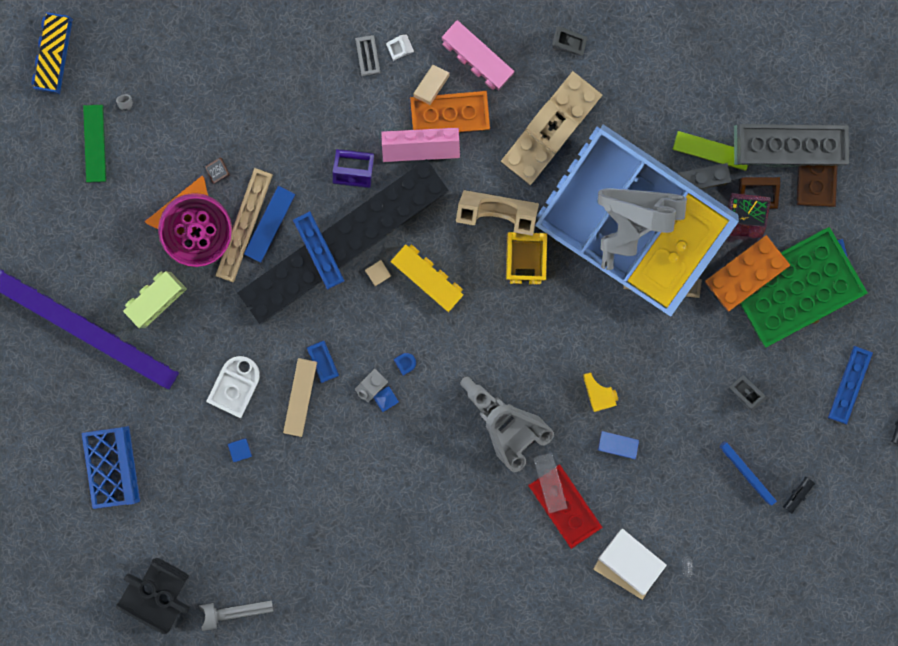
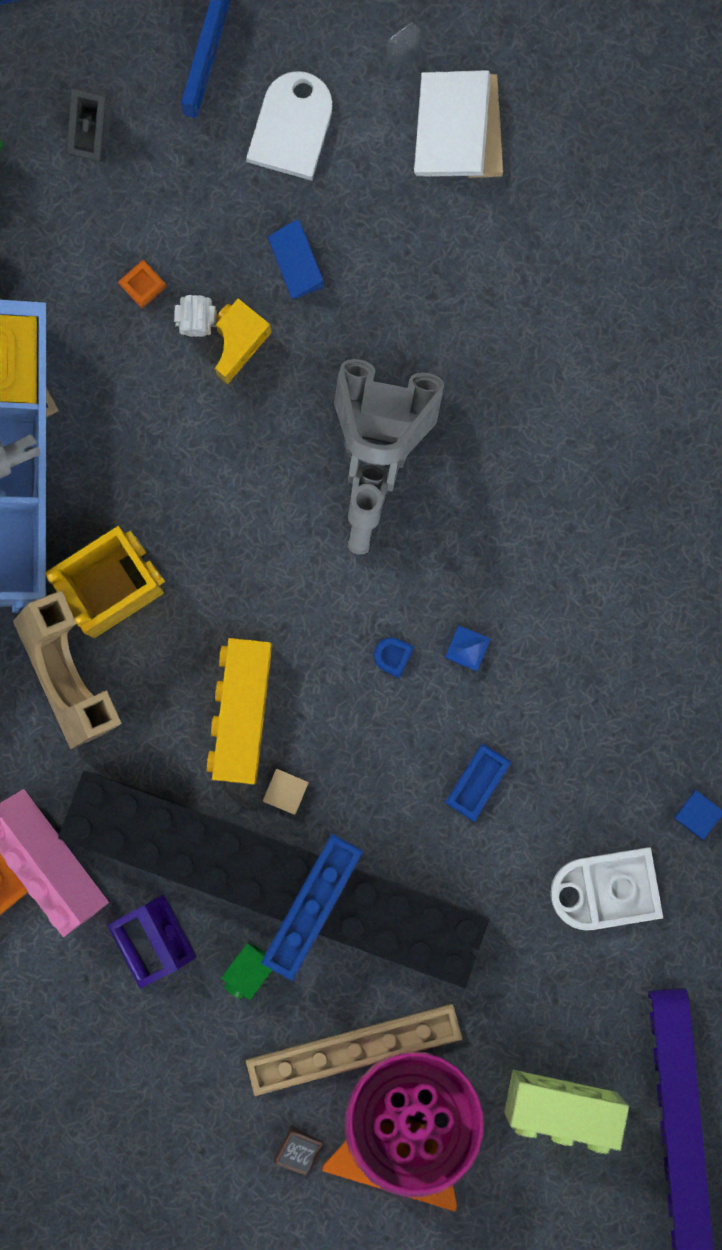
camera: 130 degrees left, 5 degrees down
blue tile [244,186,296,263] -> none
tan tile [283,358,317,437] -> none
light grey bracket [355,369,388,402] -> none
red tile [528,464,603,549] -> none
clear tile [533,452,567,513] -> none
none -> orange tile [118,260,167,309]
none -> white gear [174,295,217,337]
none -> green brick [221,940,272,1000]
none -> white tile [246,72,332,180]

